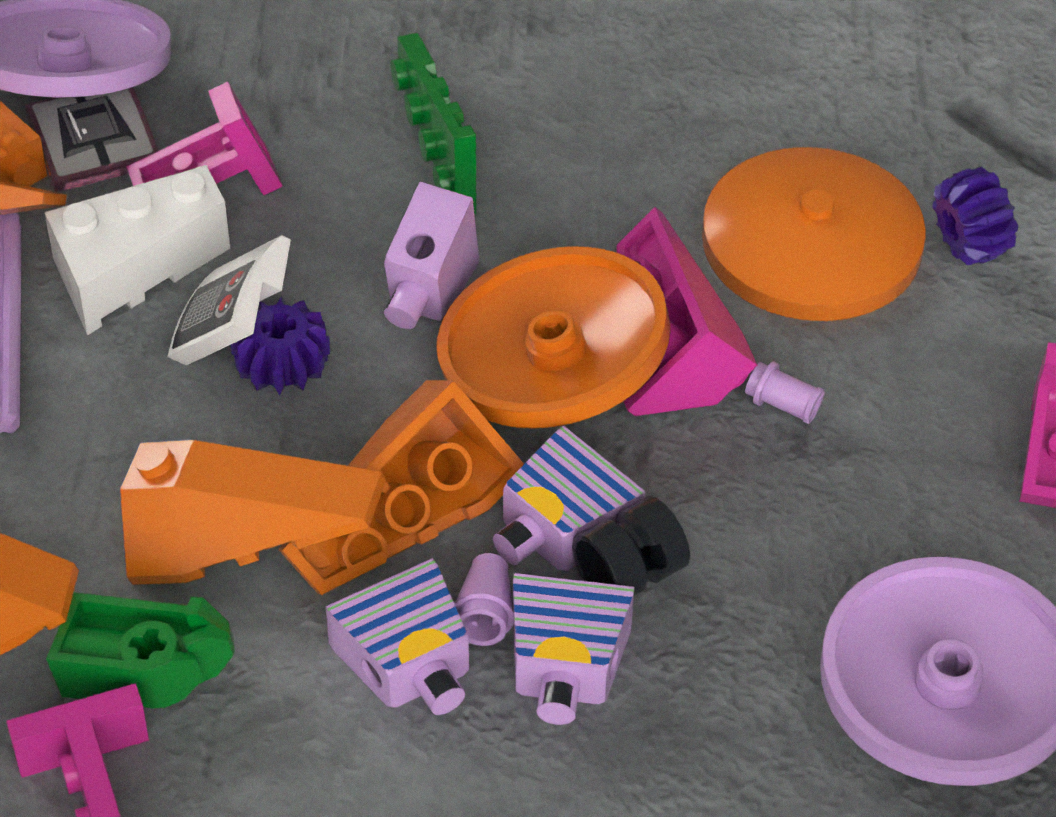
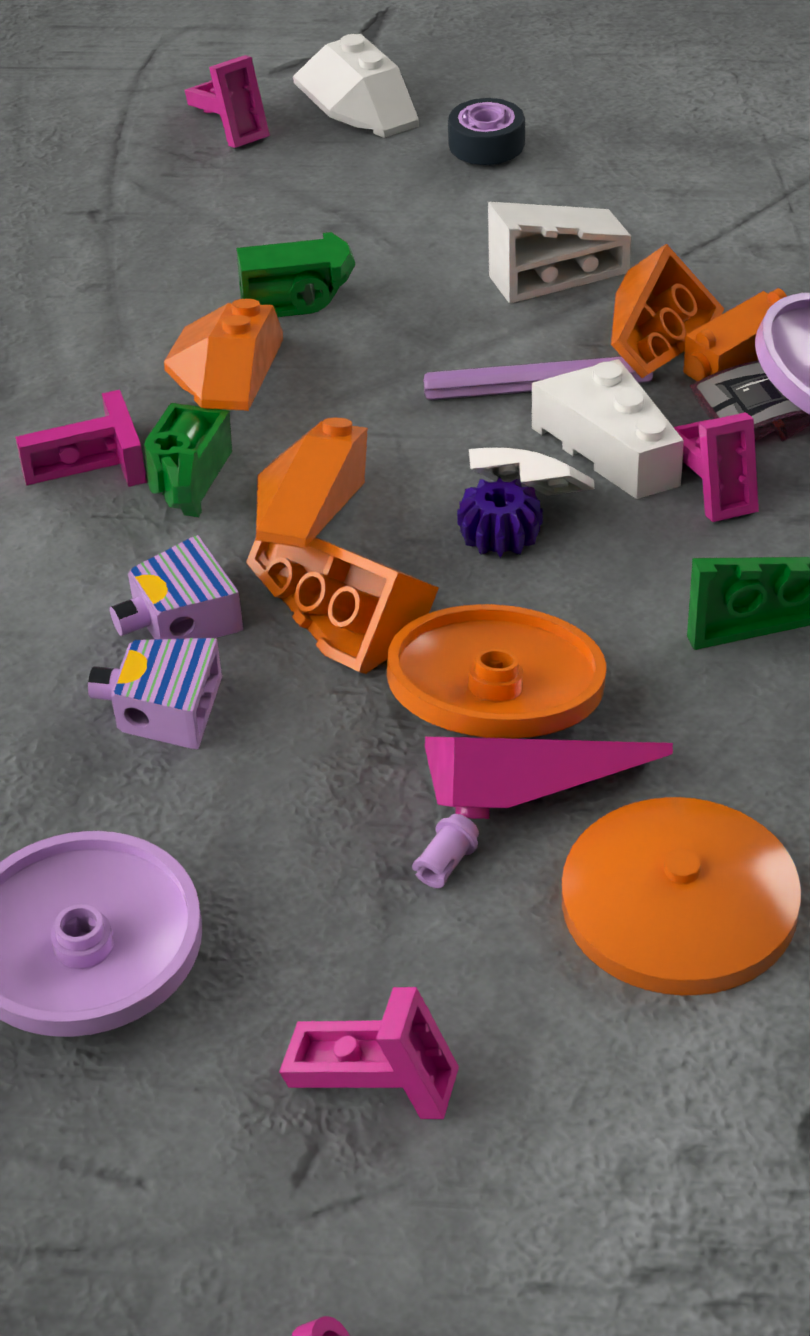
camera: 95 degrees right, 5 degrees down
lavender torso [384,182,480,329] -> none
lavender cone [455,553,514,646] -> none
torso [493,426,645,571] -> none
black wheel [572,496,690,596] -> none
dark purple gear [932,166,1018,266] -> none

